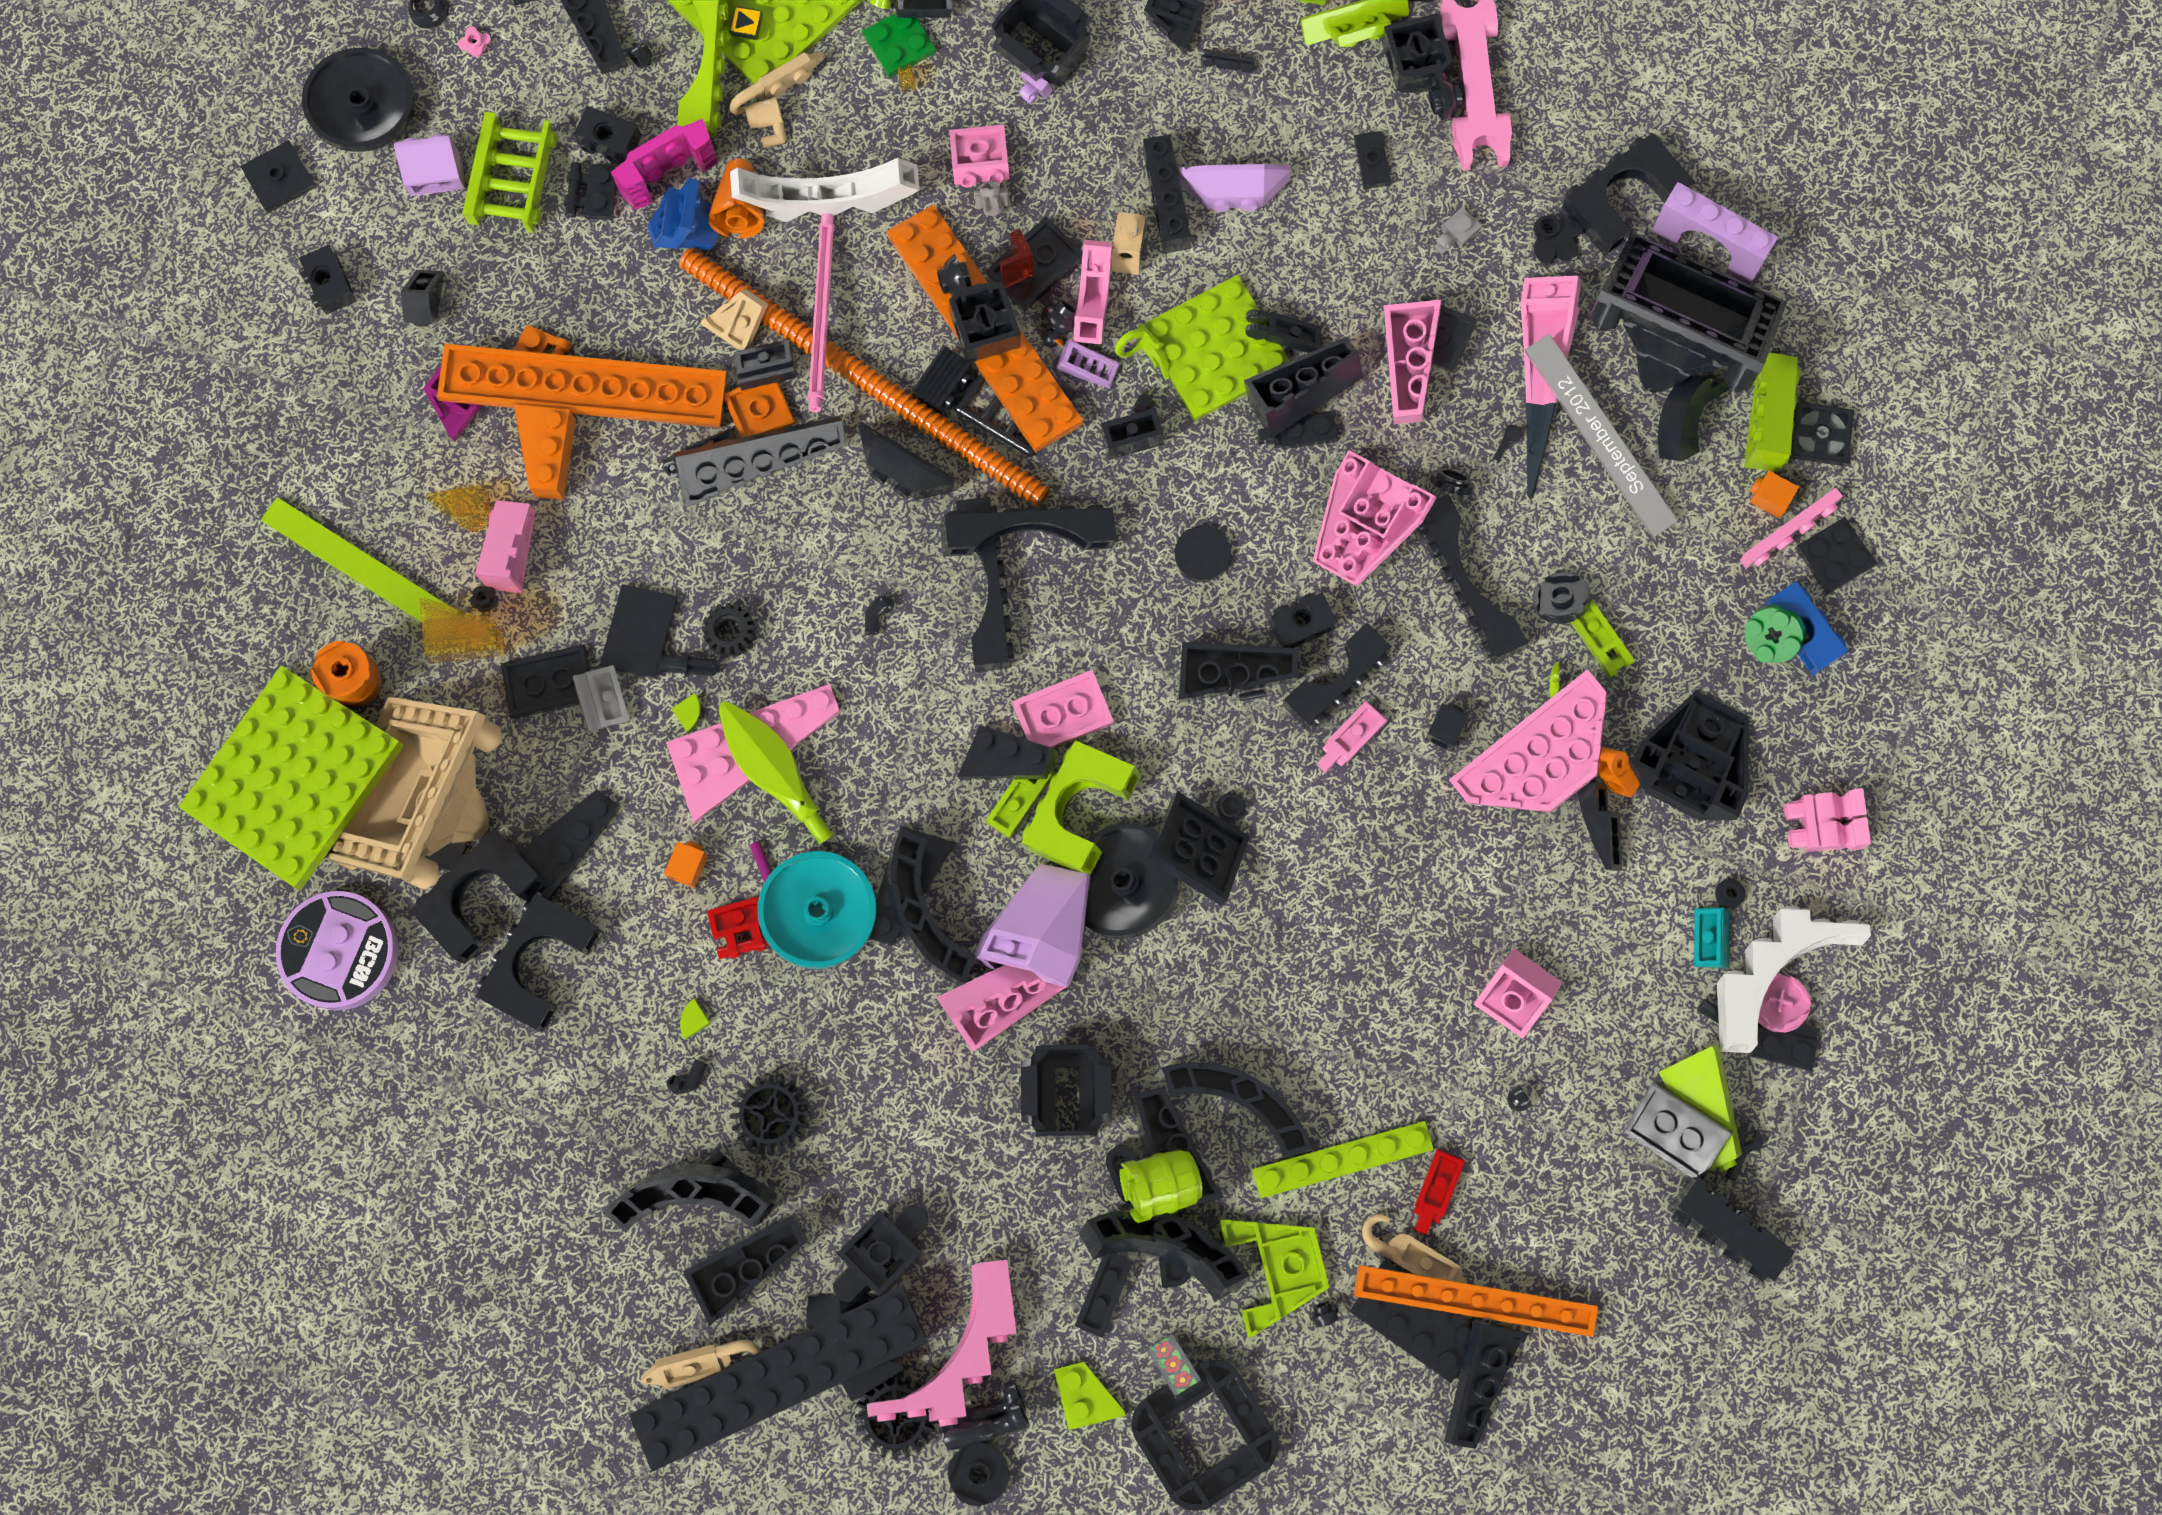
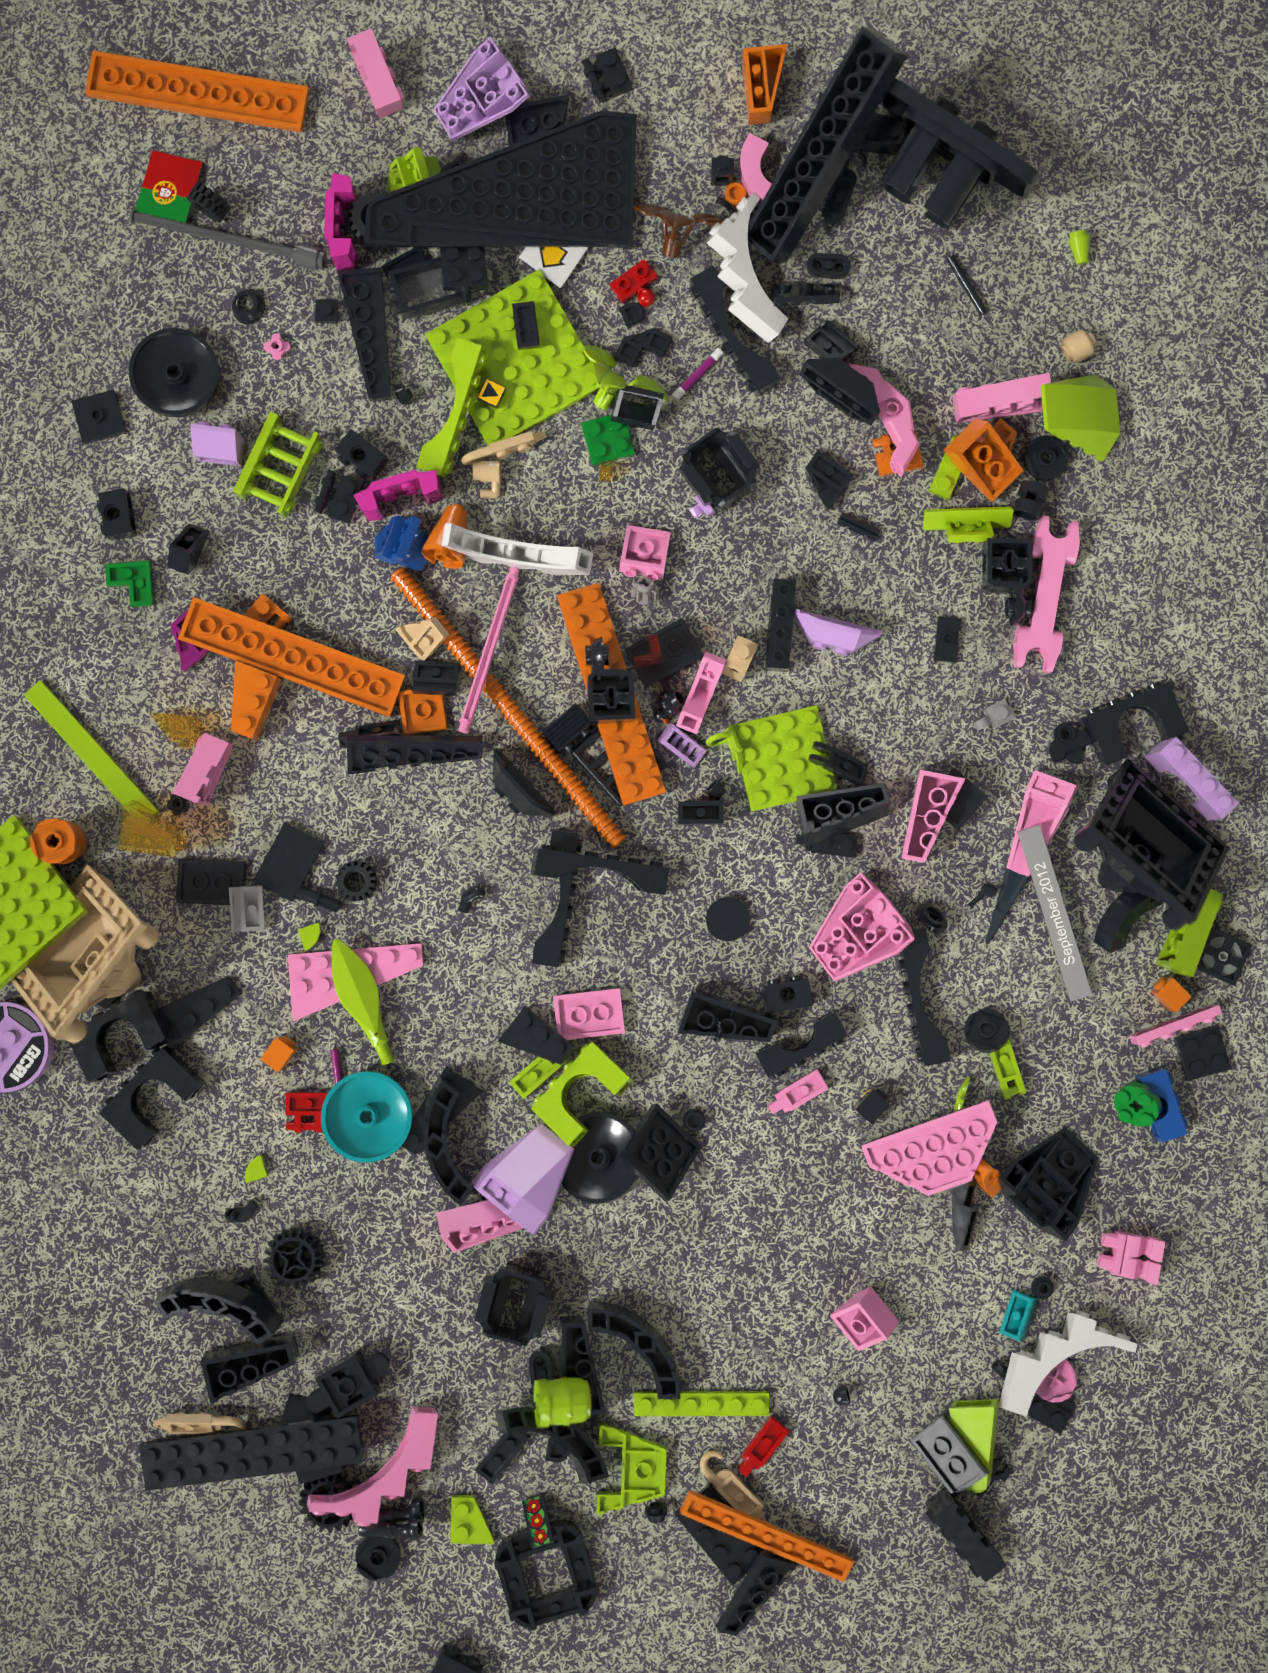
camera: 10 degrees right, 10 degrees up
none -> green plate [105,561,155,608]

